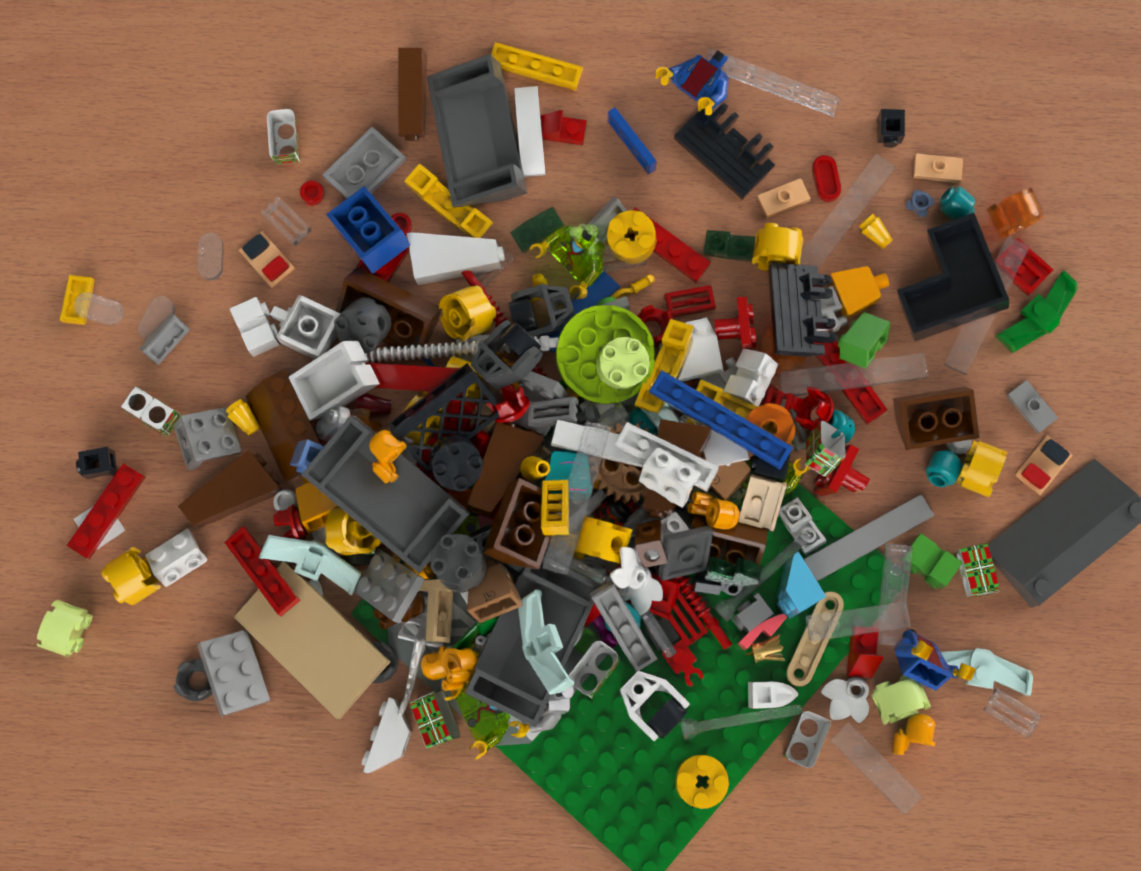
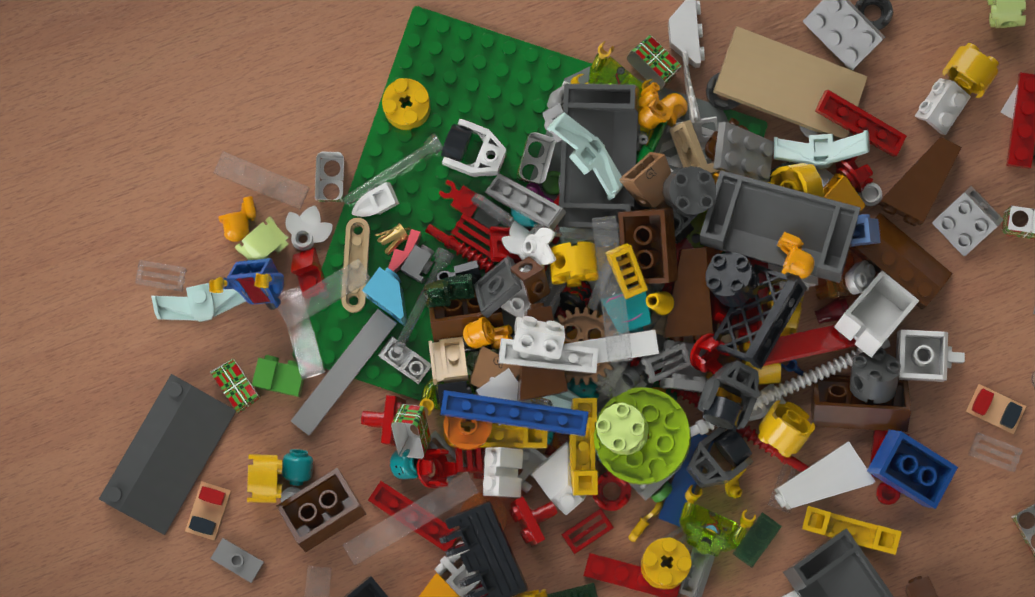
camera: 160 degrees right, 5 degrees up
yellow cone [225,399,260,436] -> none
white brick [230,297,280,357] -> none
red tile [300,180,325,206] -> none
light grey plate [322,127,406,199] -> none
bright green brick [838,312,890,369] -> none

